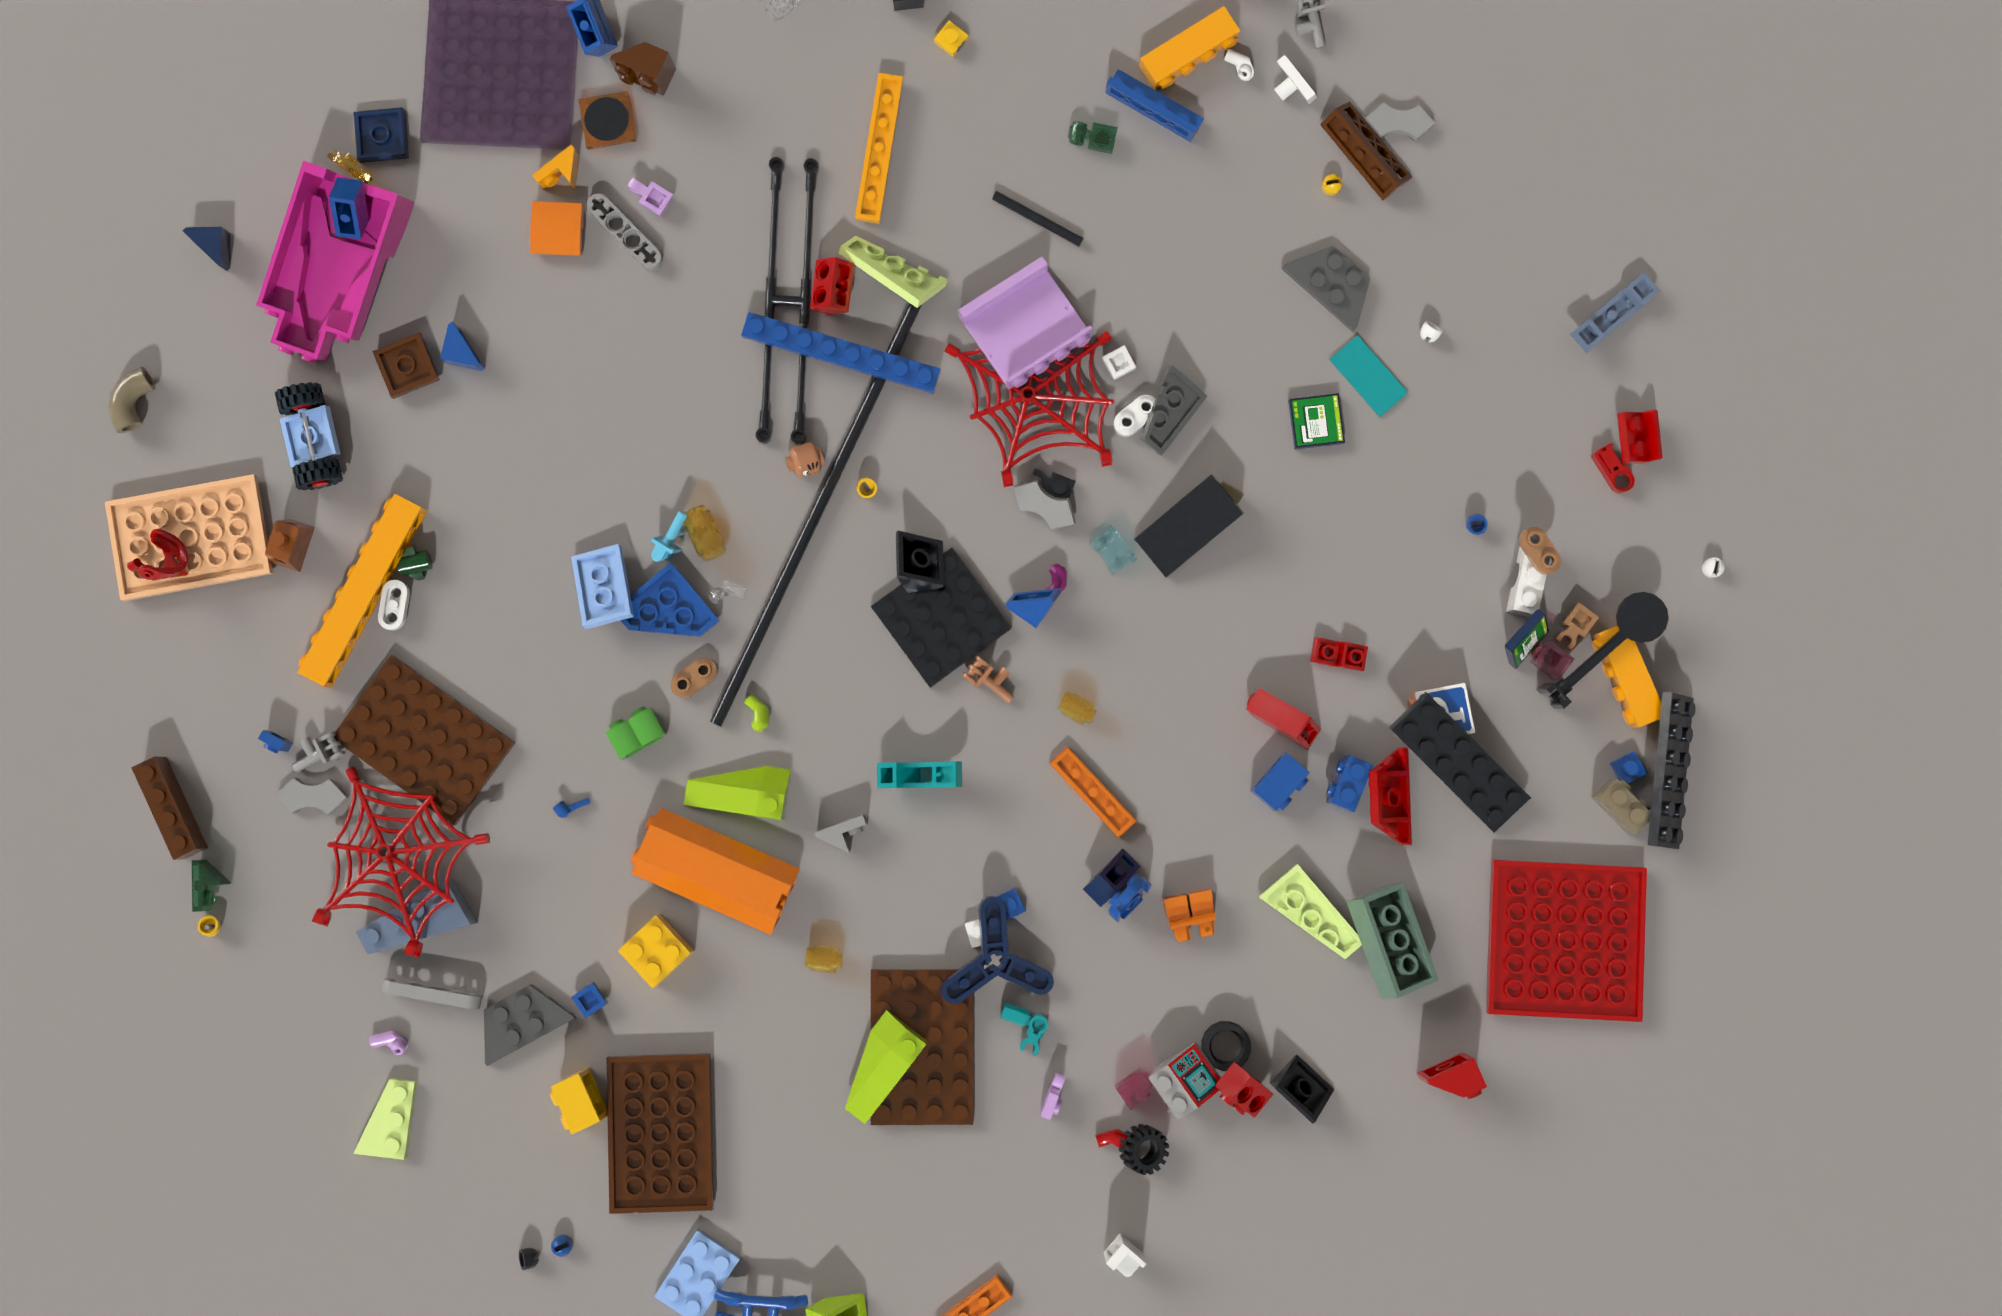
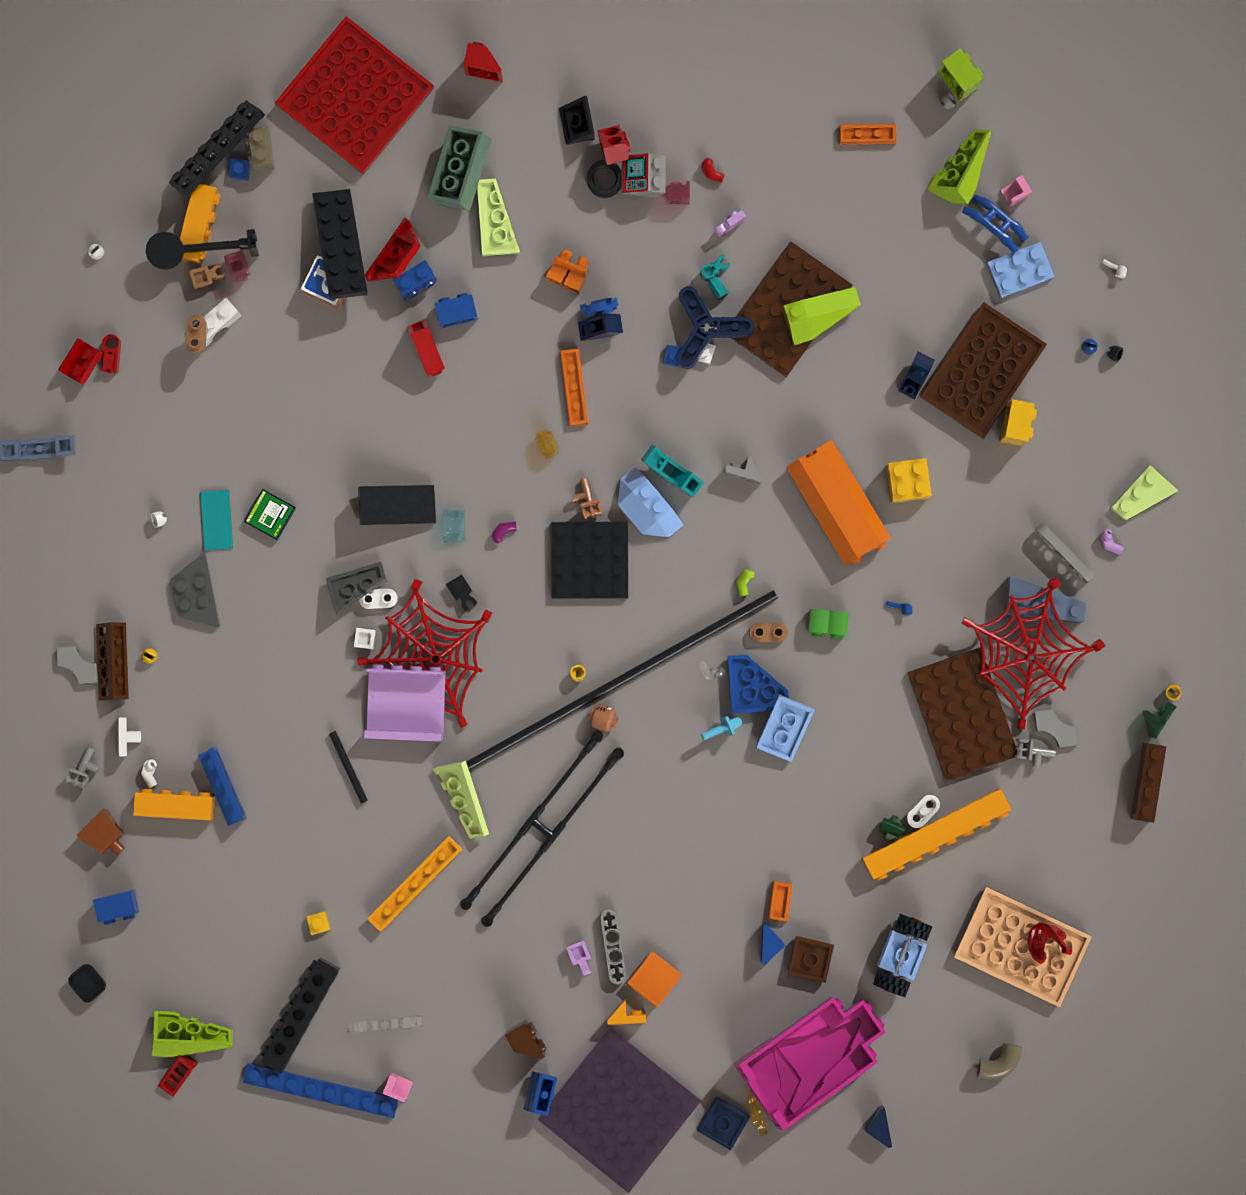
camera: 145 degrees left, 0 degrees up
blue plate [258,730,293,753] -> none
dark orange torso [265,519,315,572] -> none
blue brick [329,177,369,239] -> none
dark grey wing [484,984,576,1066] -> none
blue plate [571,982,608,1018] -> none
tile [578,91,636,150] -> none
clear yellow piece [683,505,726,561] -> none
lime wedge [684,766,792,820] -> none
blue plate [741,312,941,394] -> none
clear yellow brick [805,945,843,974] -> none
red brick [810,257,854,315] -> none
black slope [896,530,944,593] -> none
blue slope [1005,588,1061,628] -> none
light grey tile [1013,480,1076,530] -> none
clear green plate [1068,121,1118,154] -> none
white panel [1103,1233,1147,1277] -> none
black tyre [1119,1124,1169,1175] -> none
red slope [1310,637,1368,671] -> none
blue hinge [1466,514,1488,535] -> none
tile [1505,609,1549,669] -> none
none -> light blue wedge [618,467,684,537]
none -> orange tile [768,881,793,922]
none -> dark blue slope [898,351,935,399]

